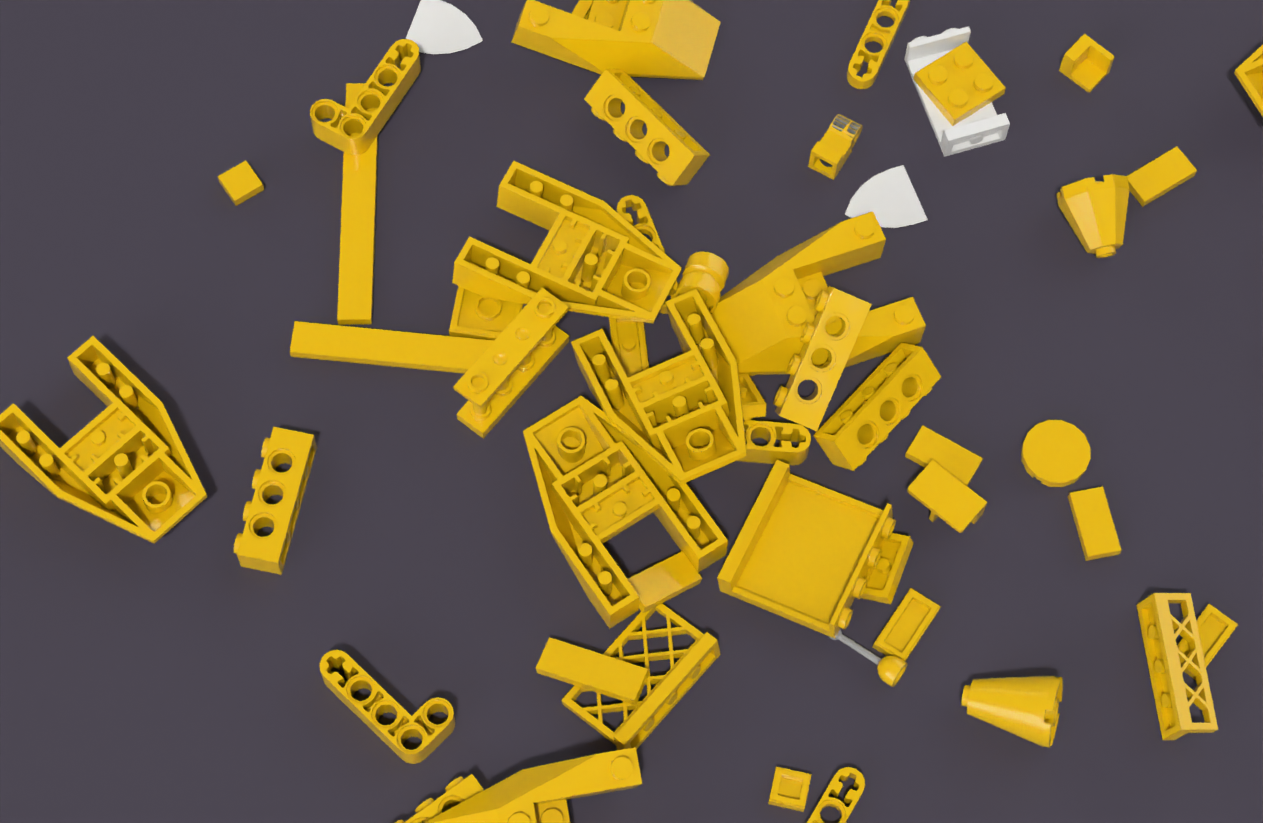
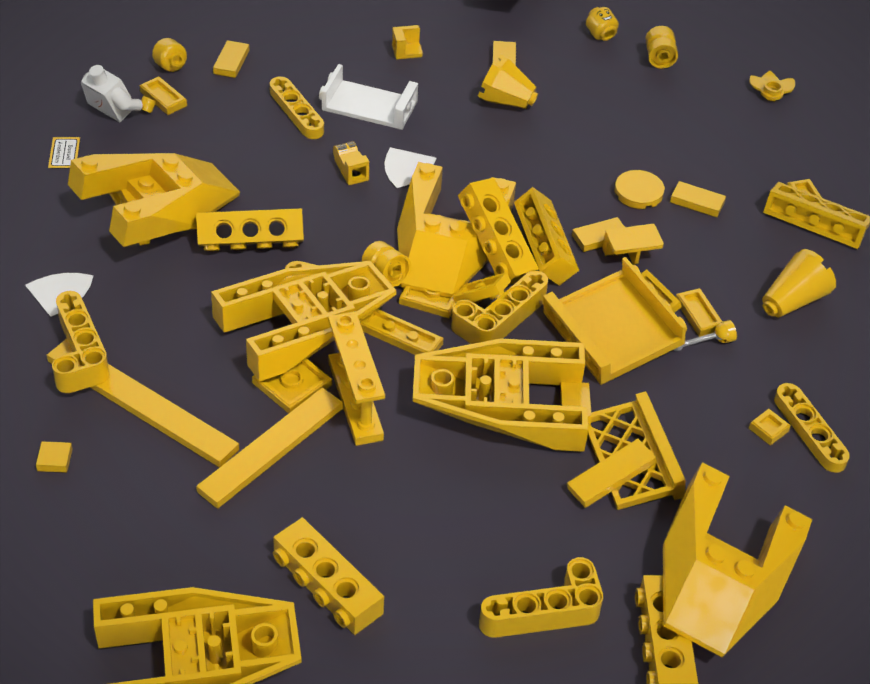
camera: 55 degrees left, 20 degrees down
yellow wedge [571,289,747,484] -> none
yellow plate [913,42,1006,126] -> none

